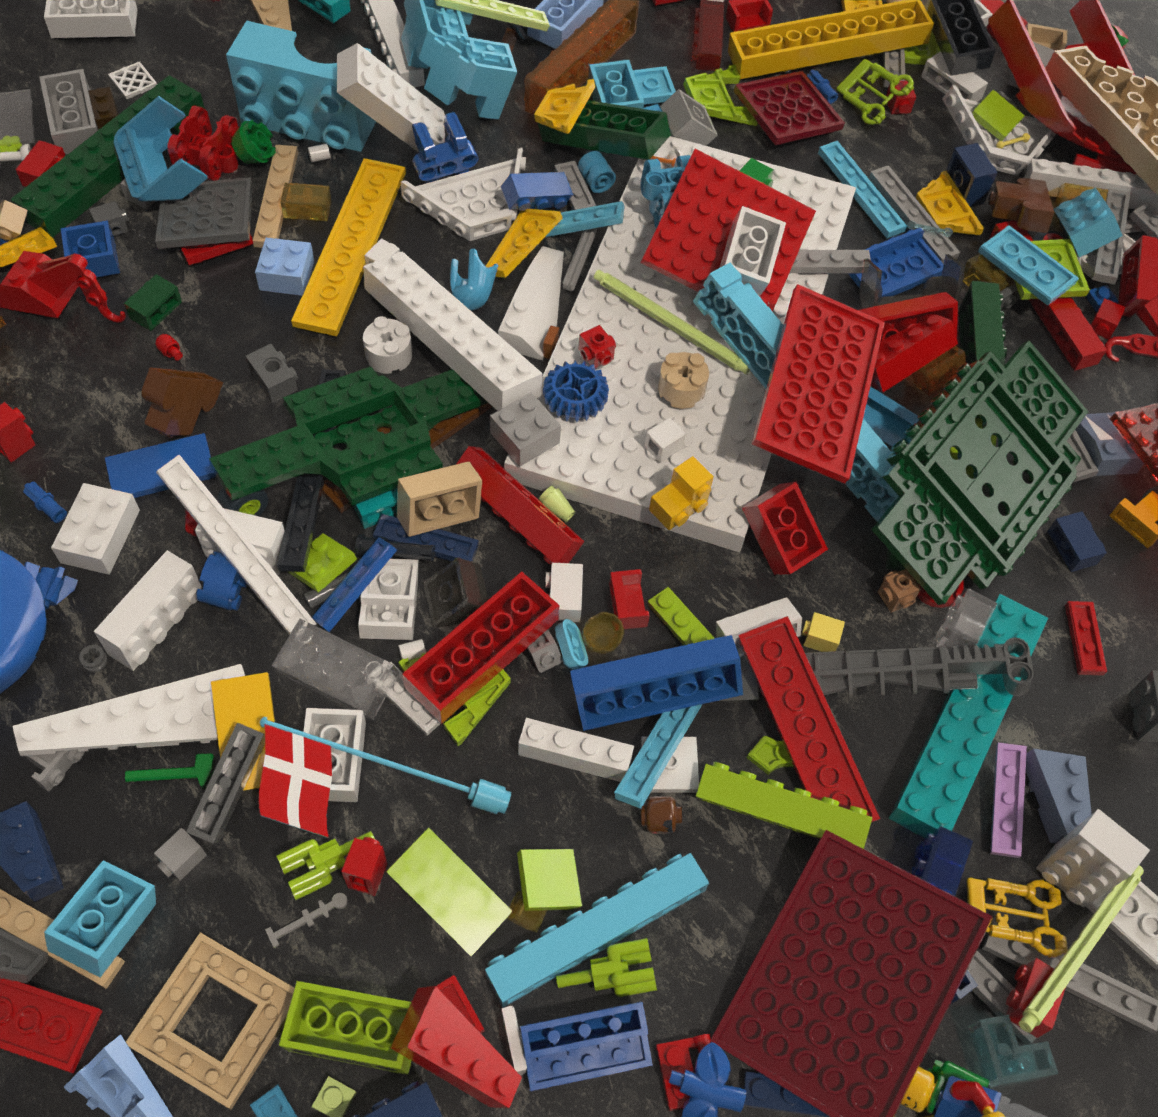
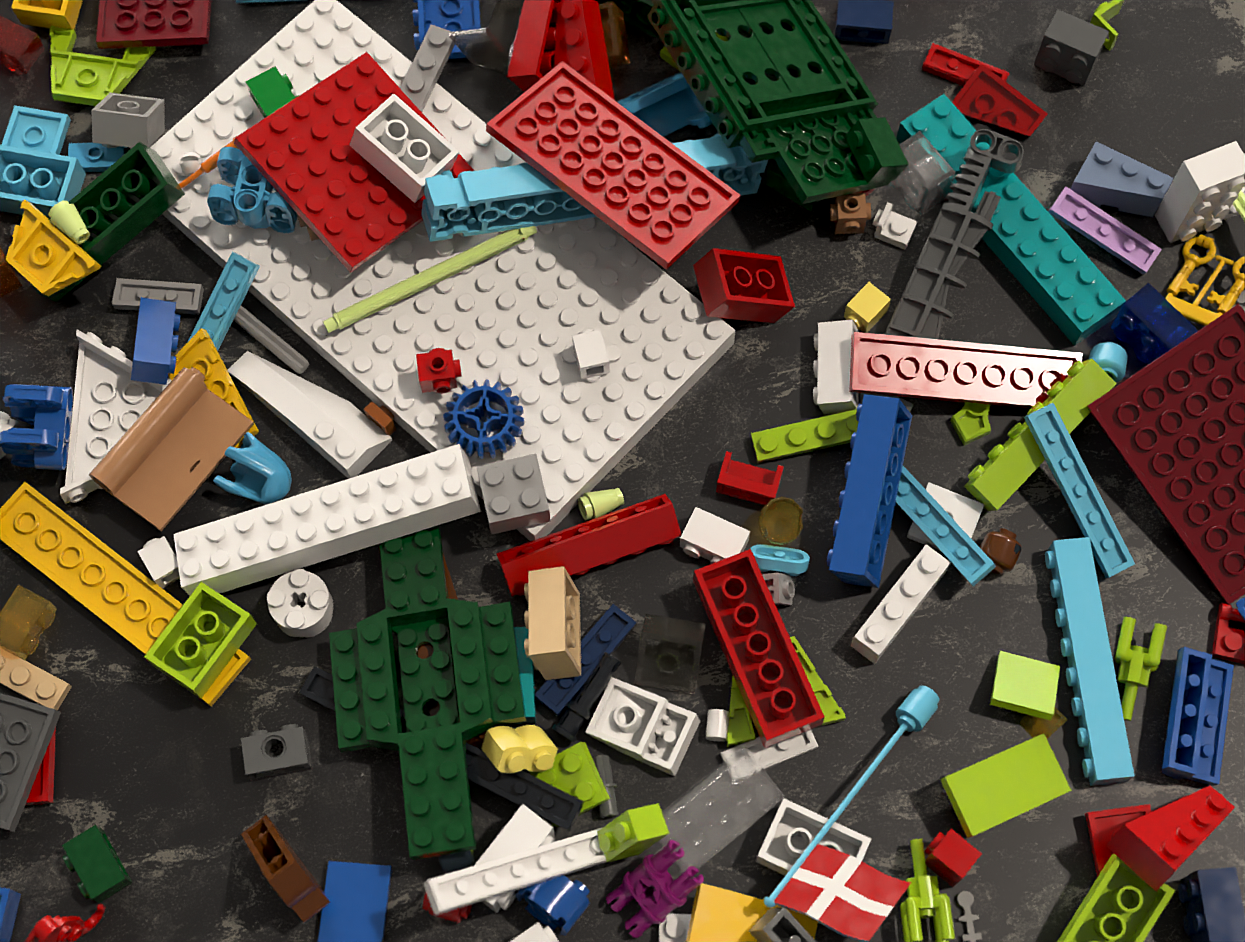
camera: 60 degrees left, 10 degrees up
red cylinder [155,334,183,360] -> none
light blue brick [255,237,314,296] -> none
blue tile [312,538,397,632] -> none
white tile [501,1006,527,1075] -> none
dark azure wheel [578,151,616,193] -> none
yellow brick [649,456,714,530] -> none
tan brick [658,352,709,409] -> none
none -> yellowish green cone [49,201,90,244]
none -> medium nougat door [89,367,254,532]
none -> lime brick [144,582,257,699]
none -> light yellow brick [482,725,558,773]
none -> lime brick [597,803,670,862]
none -> magenta pin [606,840,704,938]
none -> dark green brick [845,117,909,184]
none -> white bracket [872,202,918,250]
none -> red wing [952,63,1048,136]
none -> medium azure plate [1024,403,1135,578]
none -> medium azure head [1089,342,1128,383]

